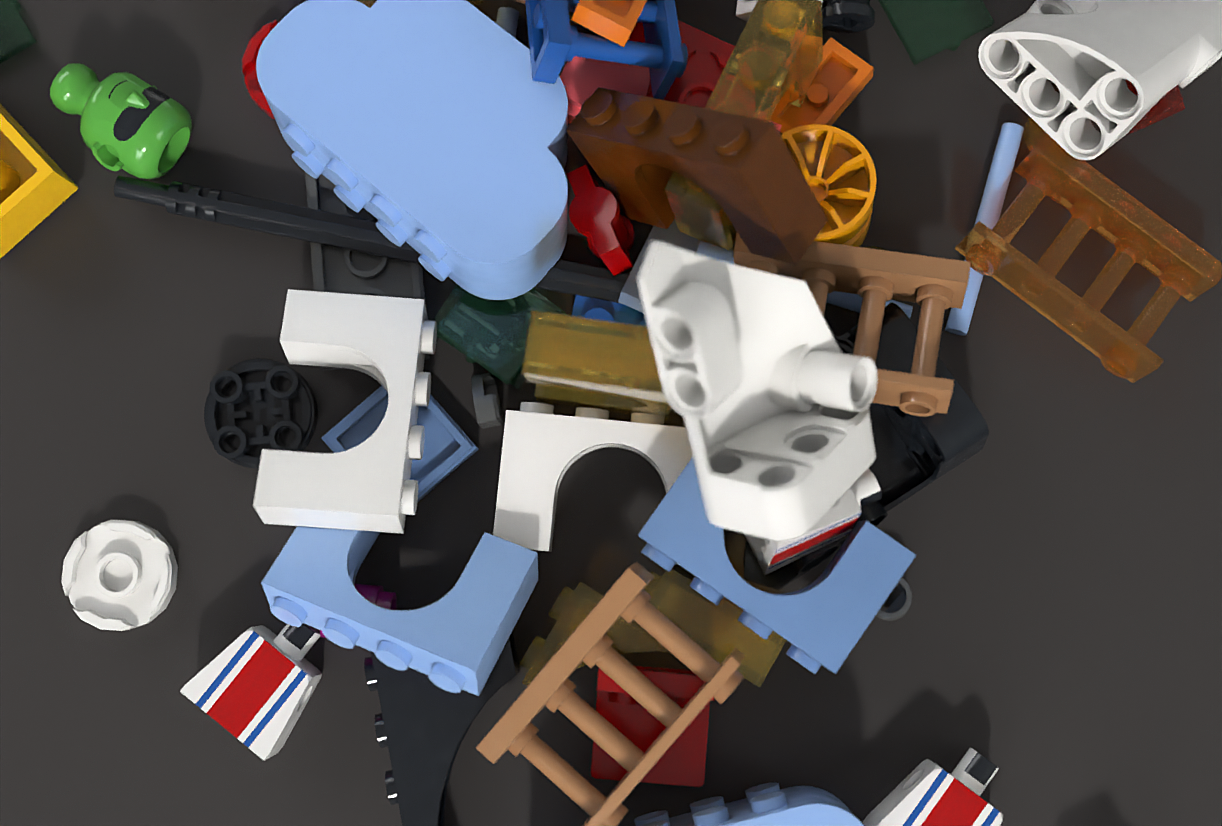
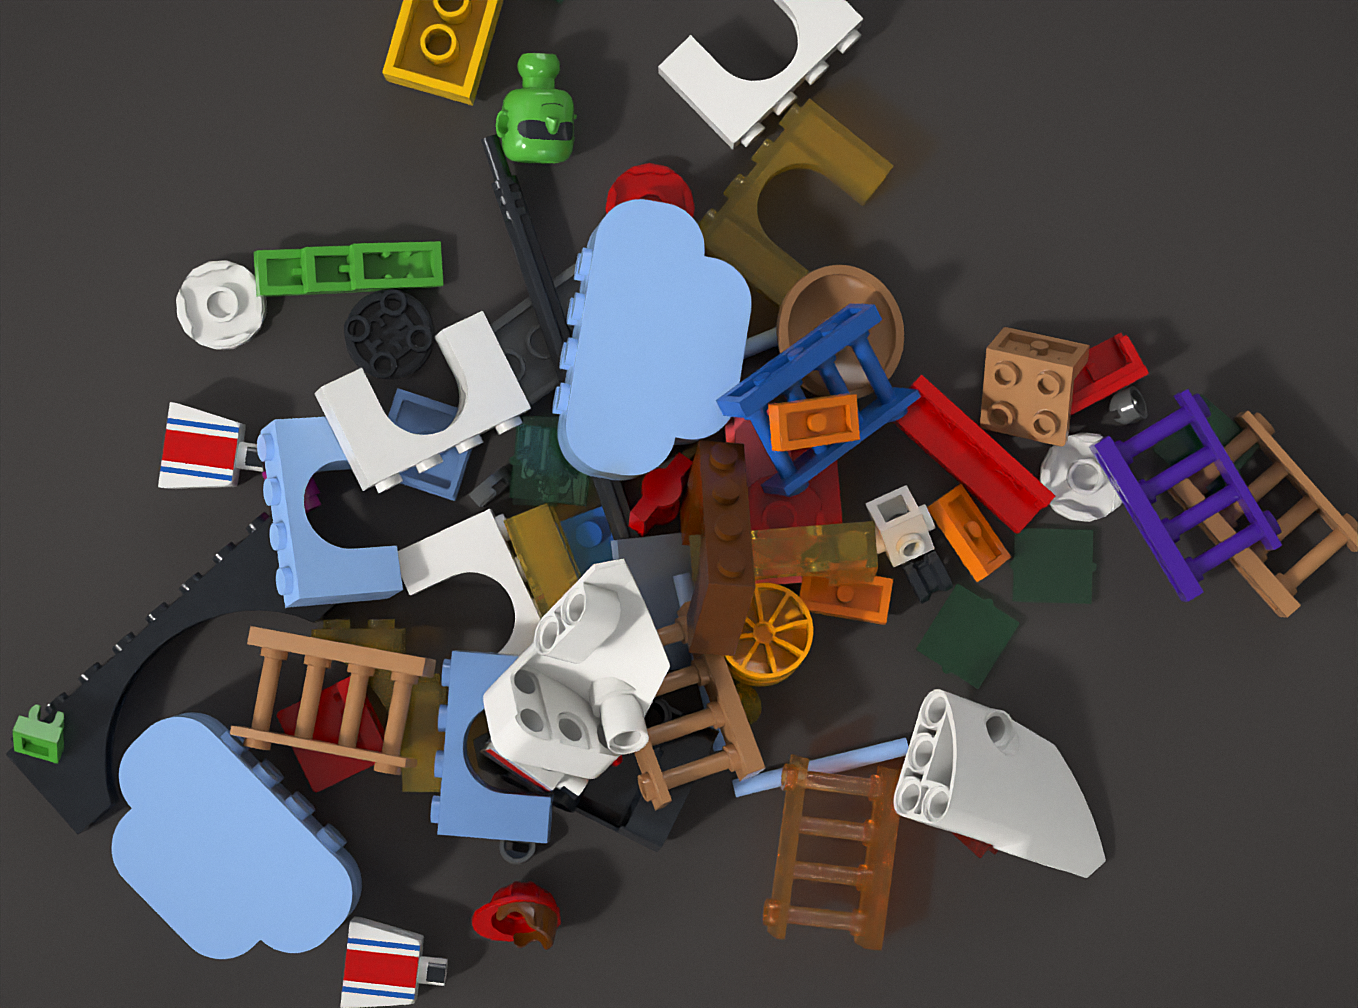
camera: 55 degrees right, 5 degrees up
none -> bright green slope [254,241,443,297]
none -> red piece [472,881,561,950]

